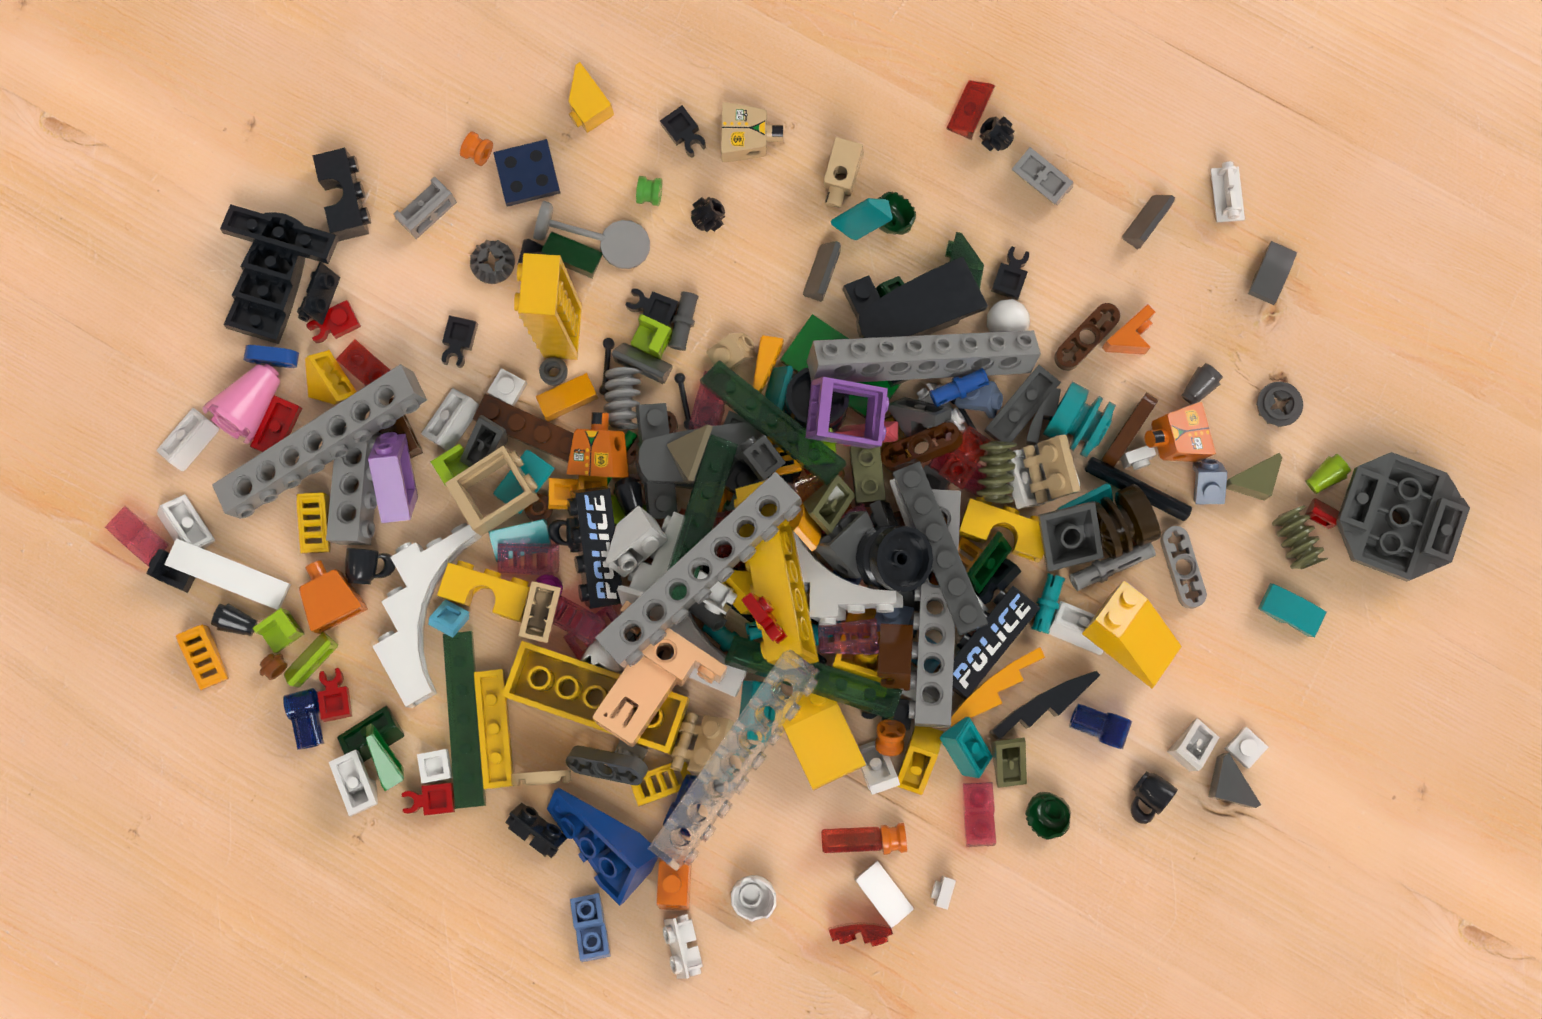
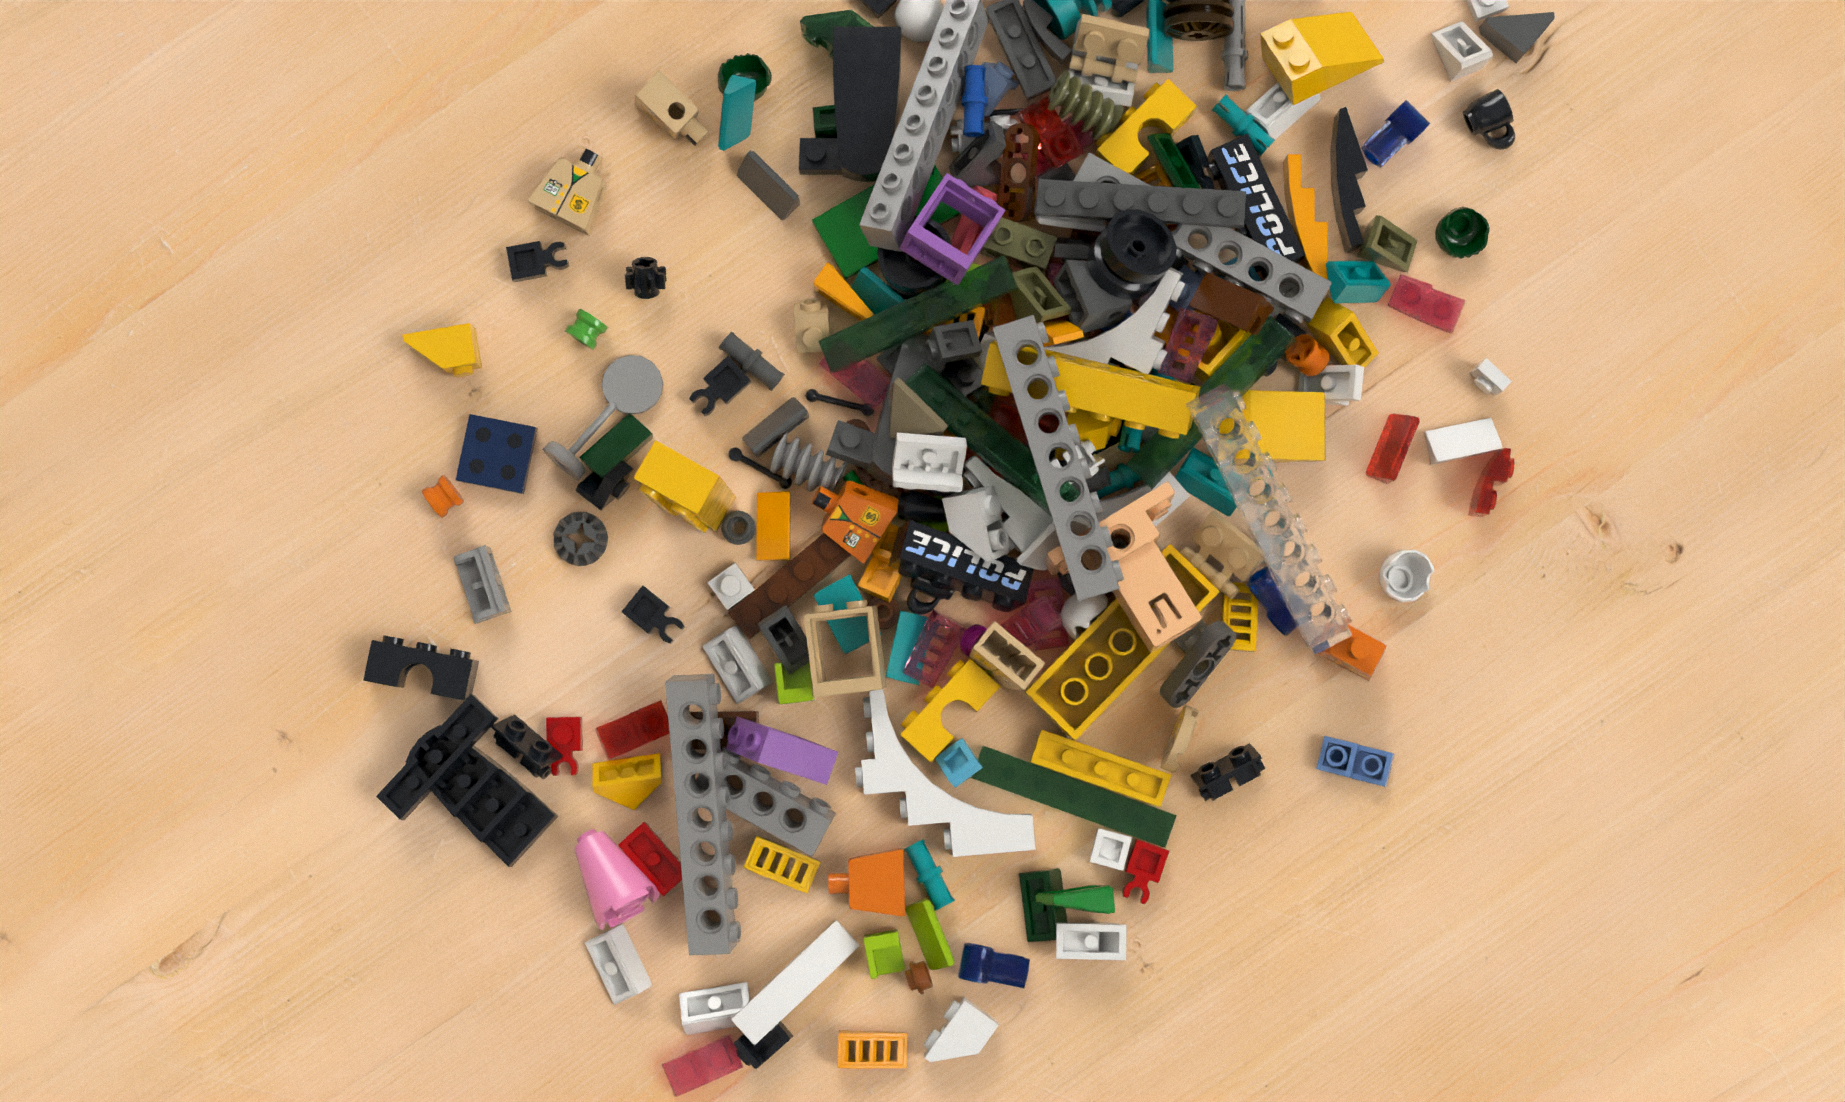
camera: 70 degrees left, 5 degrees up
black cone [211,603,258,636] -> none
blue beam [243,345,299,368] -> none
red plate [317,668,352,722] -> none
black piece [345,548,395,585] -> none
blue wedge [547,788,660,906] -> none
lime panel [631,314,672,359] -> none
white hinge [663,914,703,979] -> none
red plate [741,592,787,644] -> none
orange wheel [880,823,907,855] -> none
dark grey slope [1038,501,1104,572] -> none
none -> white bracket [892,432,967,492]
none -> teal pin [904,839,955,911]
none -> white slope [923,997,999,1062]

